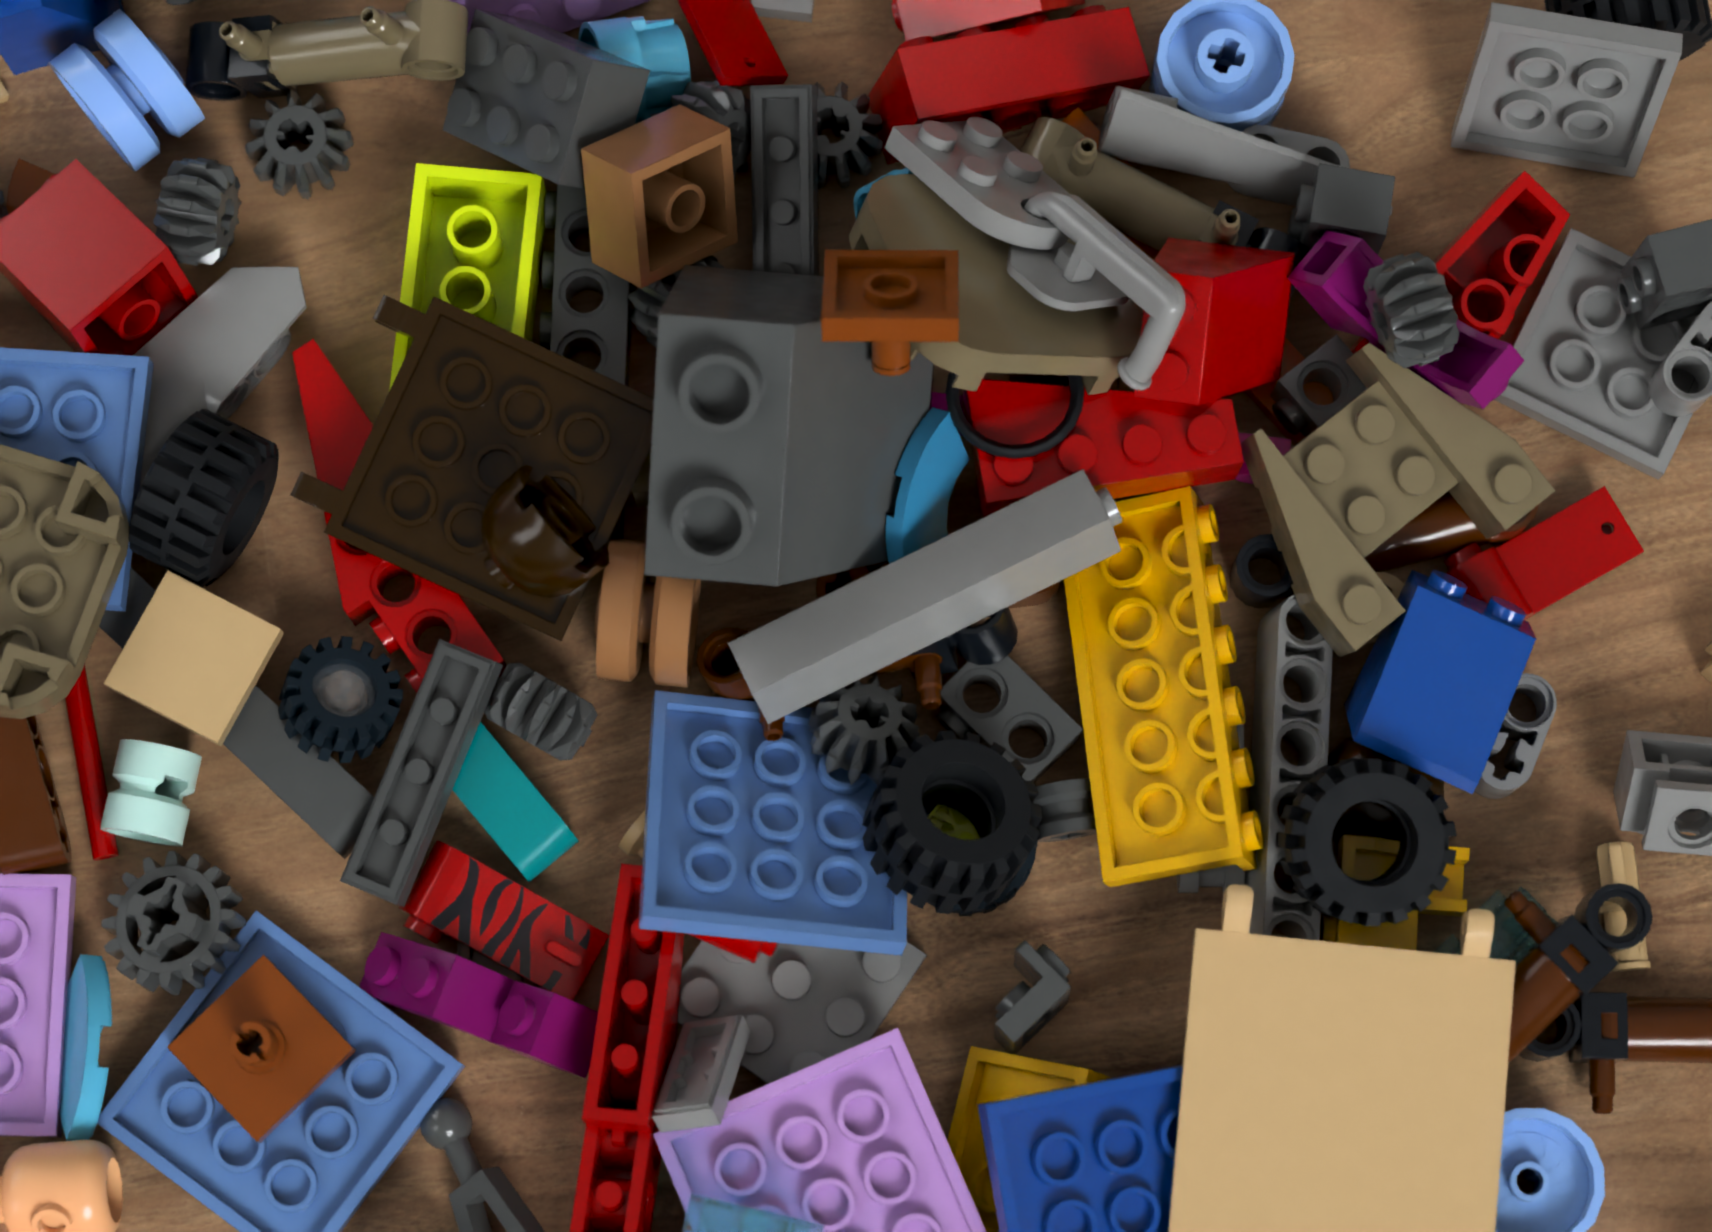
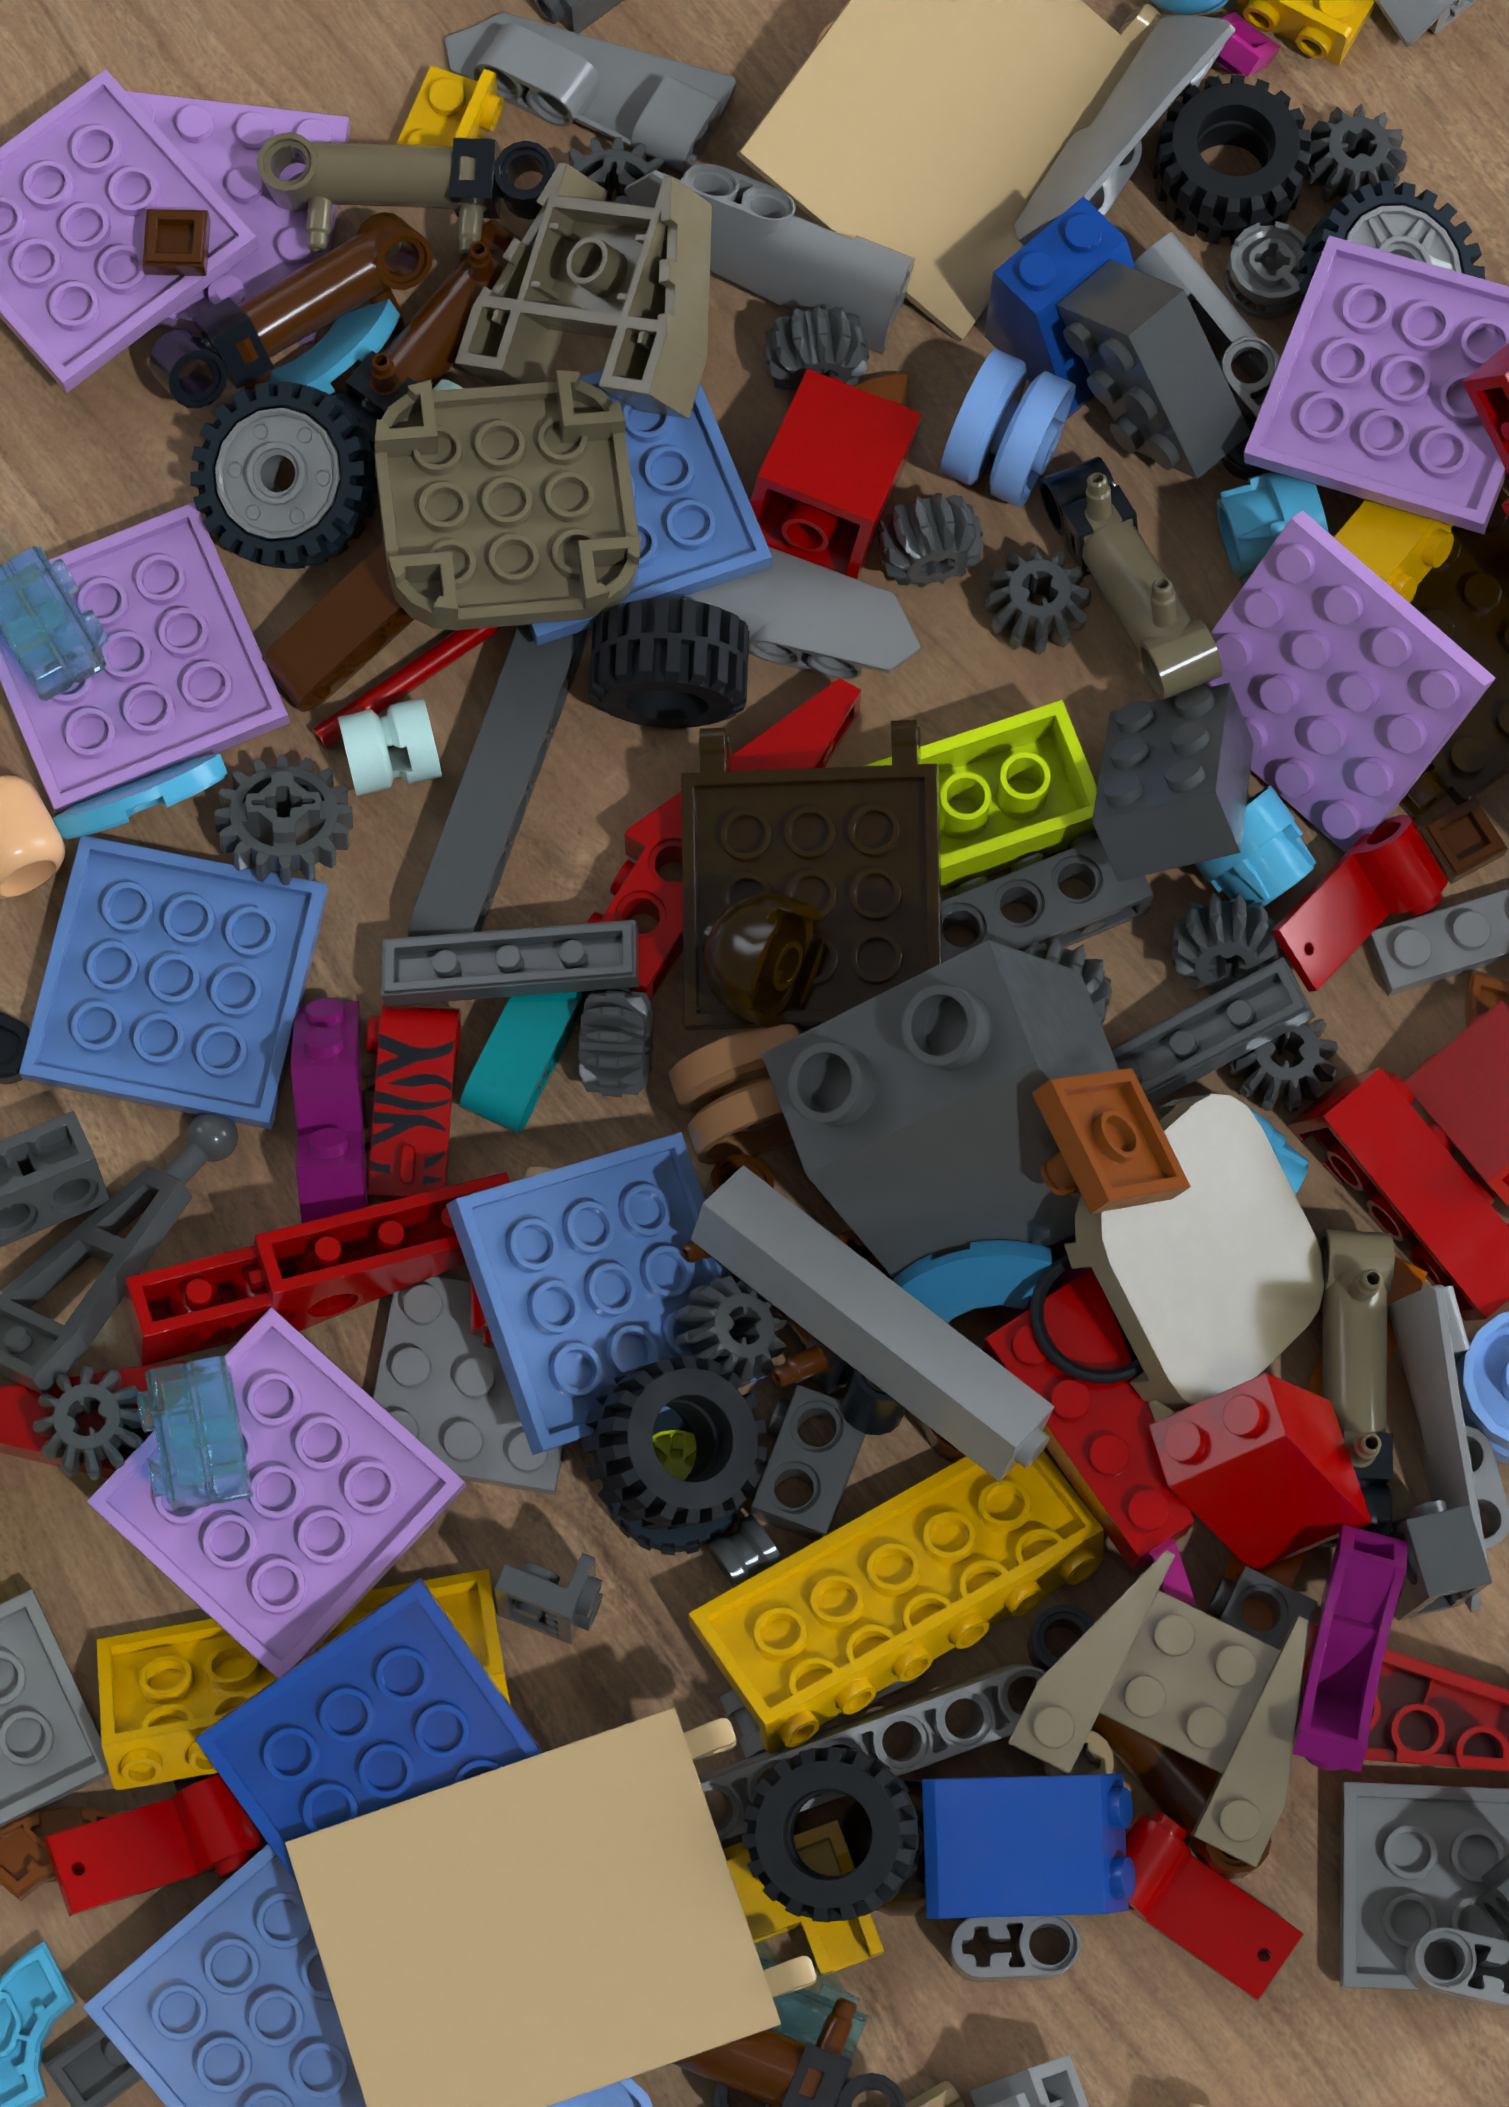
camera: 65 degrees right, 5 degrees down
tan tile [103,570,284,746] -> none
dark orange tile [167,955,356,1143] -> none
black wheel [278,636,403,763] -> none
medium nougat brick [581,104,738,289] -> none
light grey plate [652,1015,751,1133] -> none
light grey plate [884,117,1186,391] -> none
dark grey gear [1363,252,1459,369] -> none

